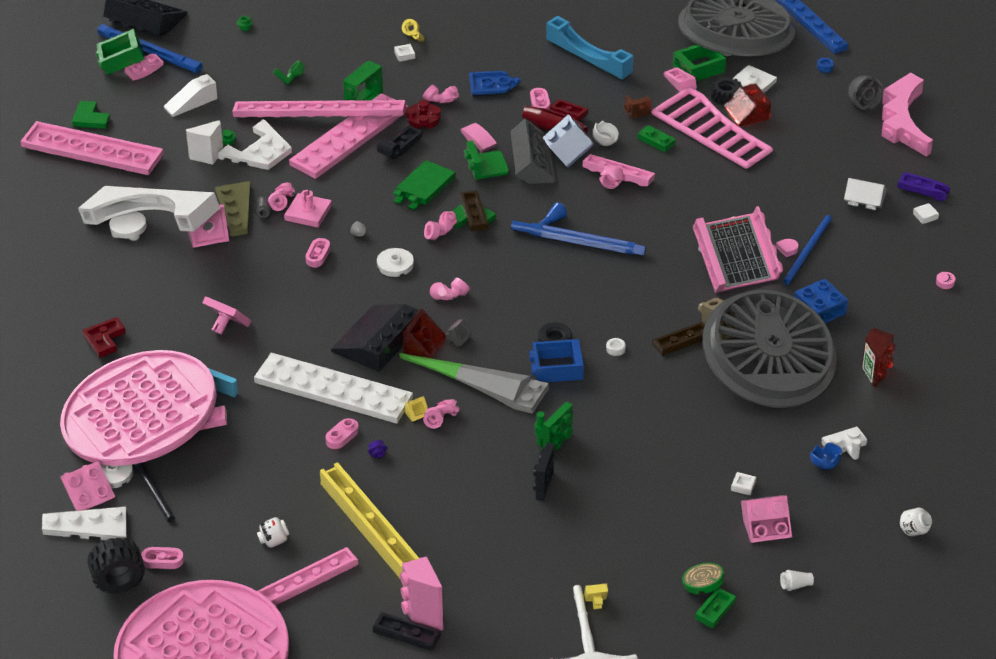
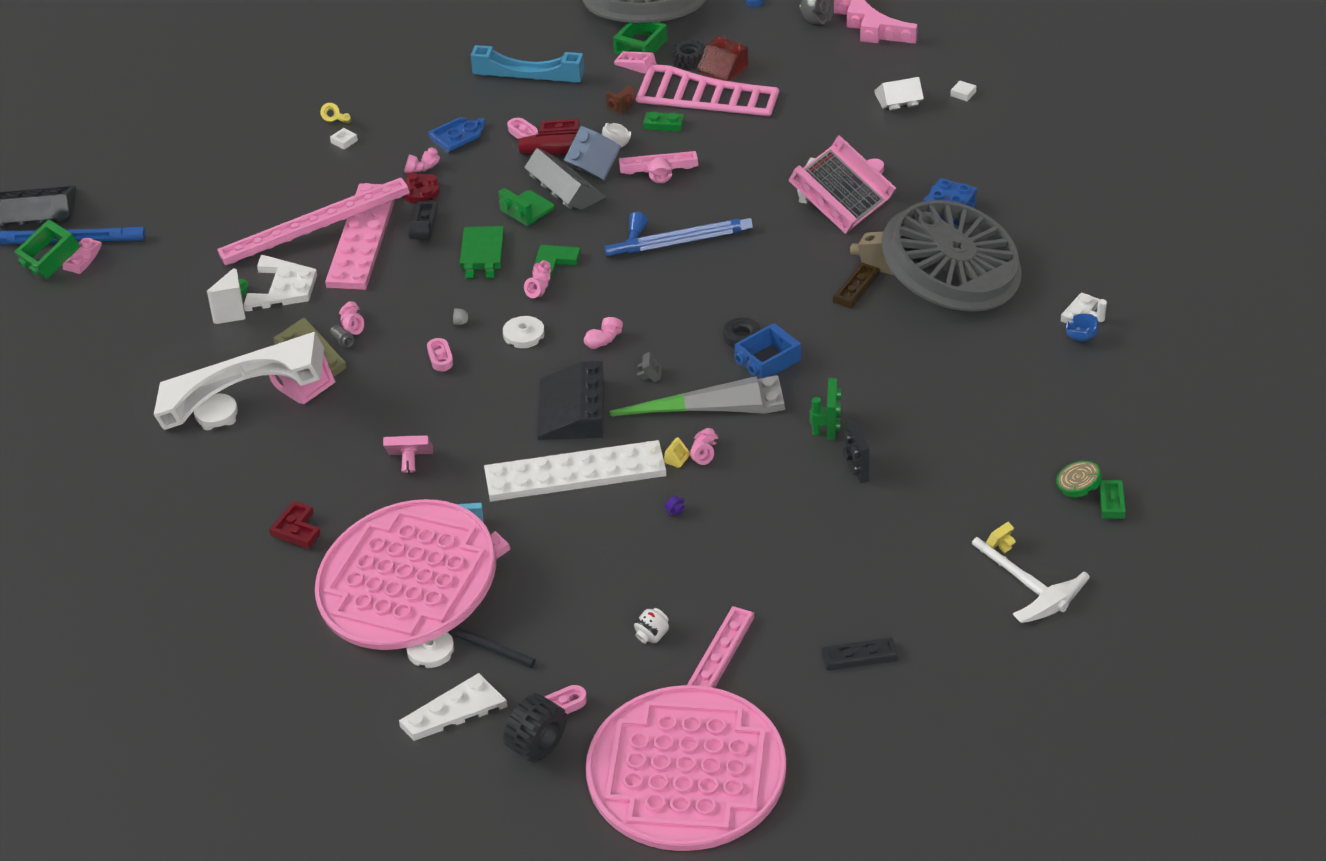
camera: 30 degrees left, 0 degrees up
bright pink plate [20,121,164,175] -> none
bright pink plate [60,461,115,511] -> none
green tile [72,101,110,129] -> none
white slope [164,74,217,117] -> none
green plate [236,16,253,31] -> none
green plate [273,60,305,85] -> none
bright pink tile [284,190,332,228] -> none
light yellow tile [320,462,419,578] -> none
bright pink plate [325,418,359,449] -> none
green window [343,60,383,101] -> none
bright pink slope [400,556,443,631] -> none
clear red slope [403,308,446,358] -> none
dark brown tile [460,190,488,232] -> none
bright pink slope [461,123,497,153] -> none
white tile [606,338,626,356] -> none
white tile [731,472,757,496] -> none
white plate [733,65,777,98] -> none
bright pink slope [741,495,792,543] -> none
white cone [780,570,814,591] -> none
blue piece [783,215,832,285] -> none
clear red slope [862,327,896,387] -> none
dark purple hinge [897,172,951,201] -> none
white head [900,508,932,536] -> none
bright pink tile [936,272,955,289] -> none

